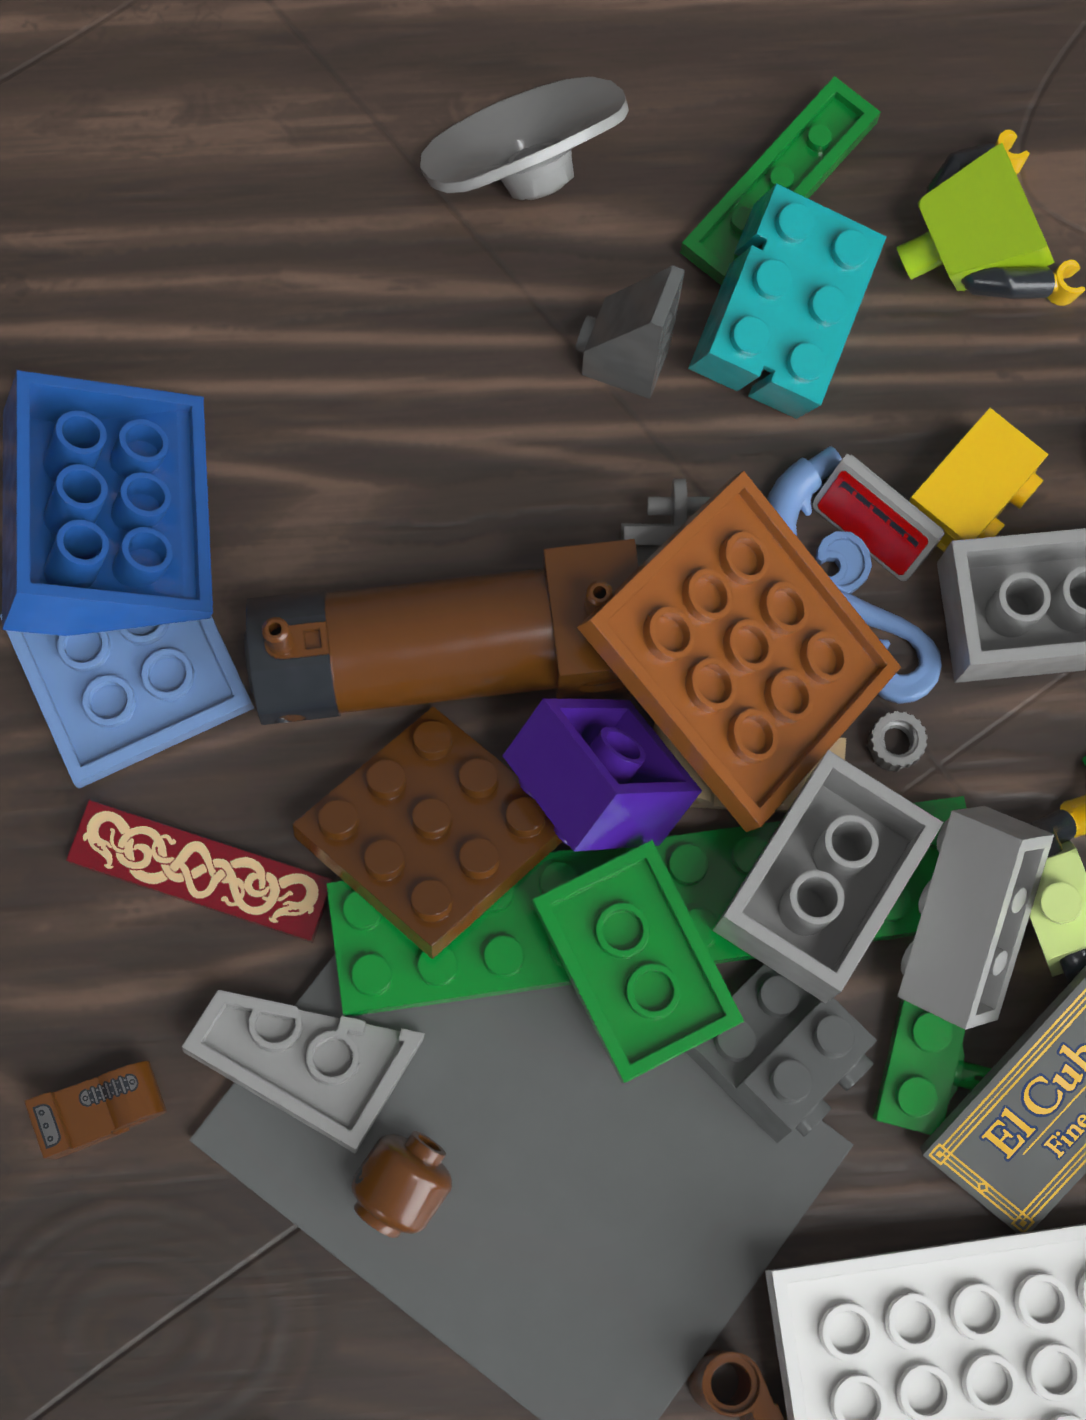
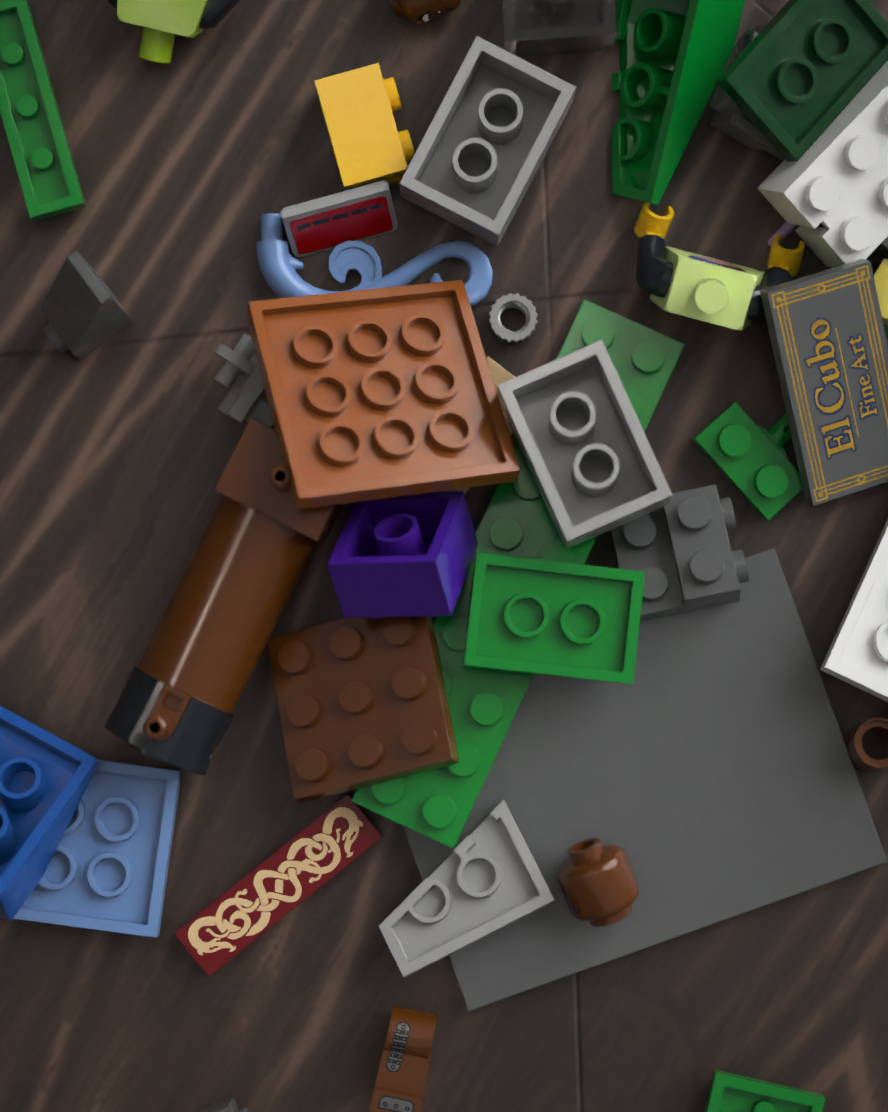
camera: 50 degrees left, 10 degrees up
teal piece [688,183,887,419] -> none
light grey brick [897,806,1054,1030] -> none

